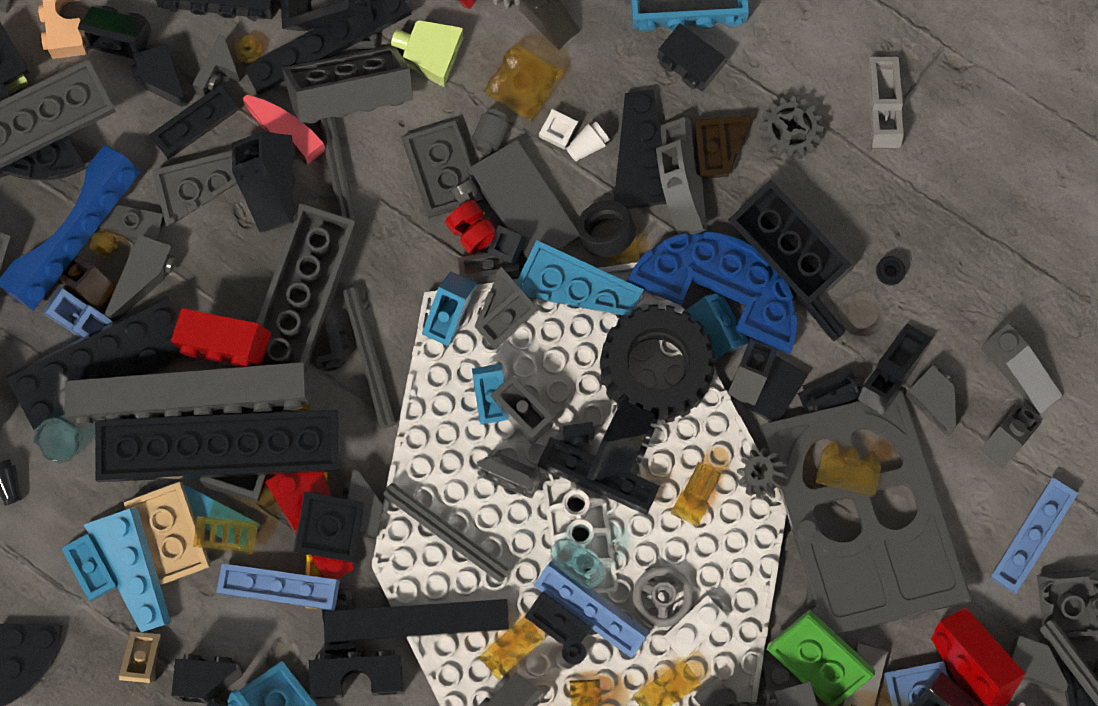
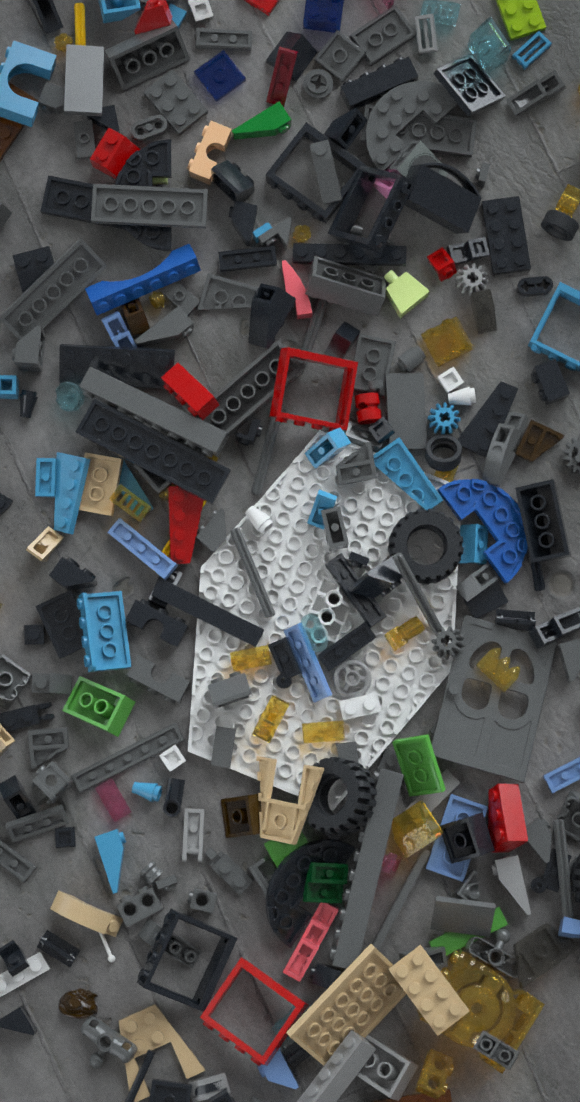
camera: 30 degrees right, 5 degrees up
black plate [293,492,364,563] -> none
dark grey slope [476,449,542,498] -> none
none -> white cone [245,506,274,534]
none -> dark azure tile [253,222,272,243]
none -> red window [269,347,358,432]
none -> black plate [317,622,377,672]
none -> black slope [325,321,361,359]
none -> dark grey axle [393,552,442,633]
none -> dark azure gear [428,402,461,435]

